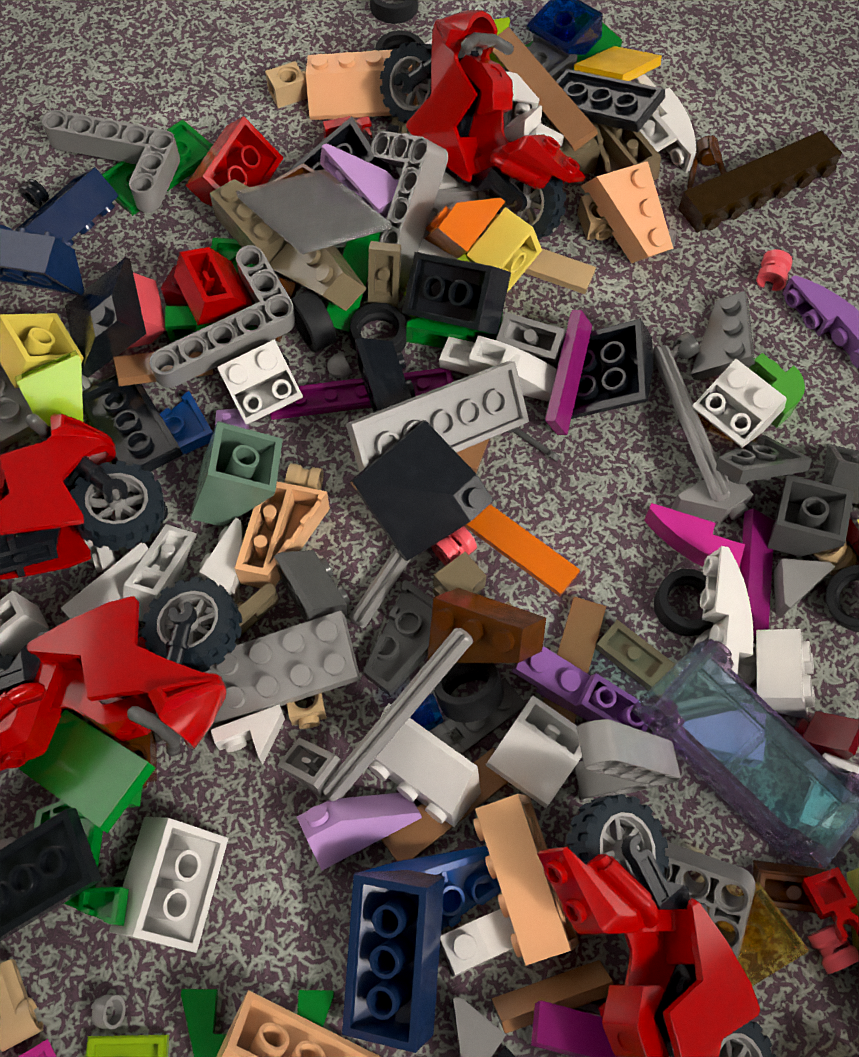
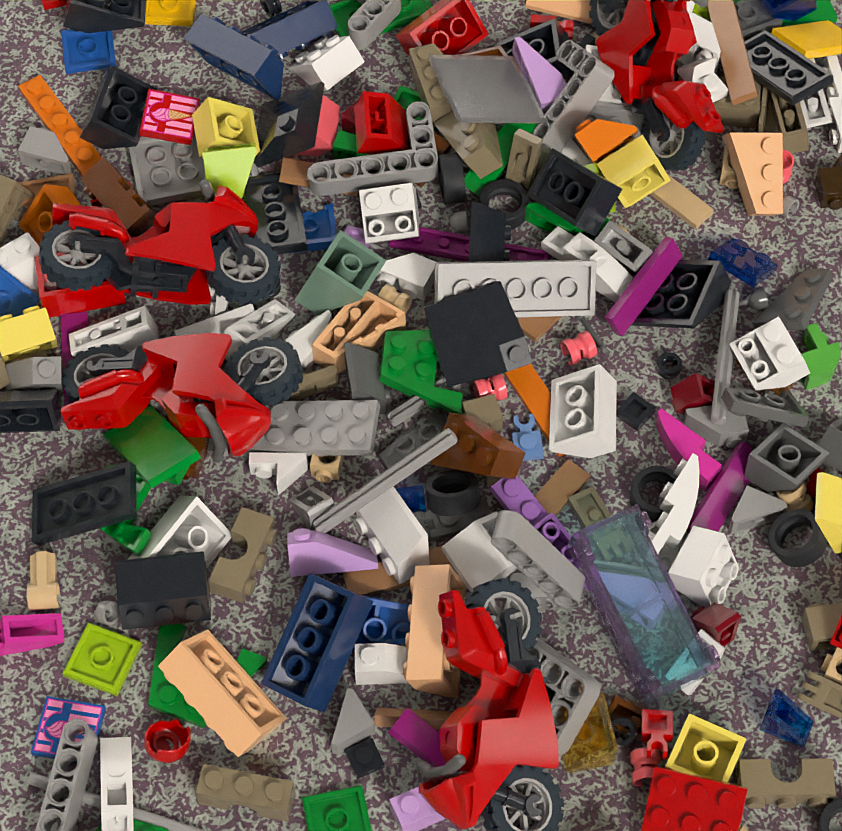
camera: 25 degrees right, 5 degrees down
none -> black slope [115,551,211,630]
none -> dark tan arch [208,507,278,603]
none -> white slope [289,35,365,91]
none -> white slope [375,253,435,301]
none -> green wing [379,330,463,416]
none -> medium blue plate [512,414,544,461]
none -> white slope [549,364,617,458]
none -> coral wheel [560,331,597,366]
none -> black bush [608,717,637,746]
none -> black plate [616,392,656,431]
none -> black bush [656,352,682,379]
none -> dark red slope [670,373,715,415]
none -> clear blue plate [707,238,778,287]

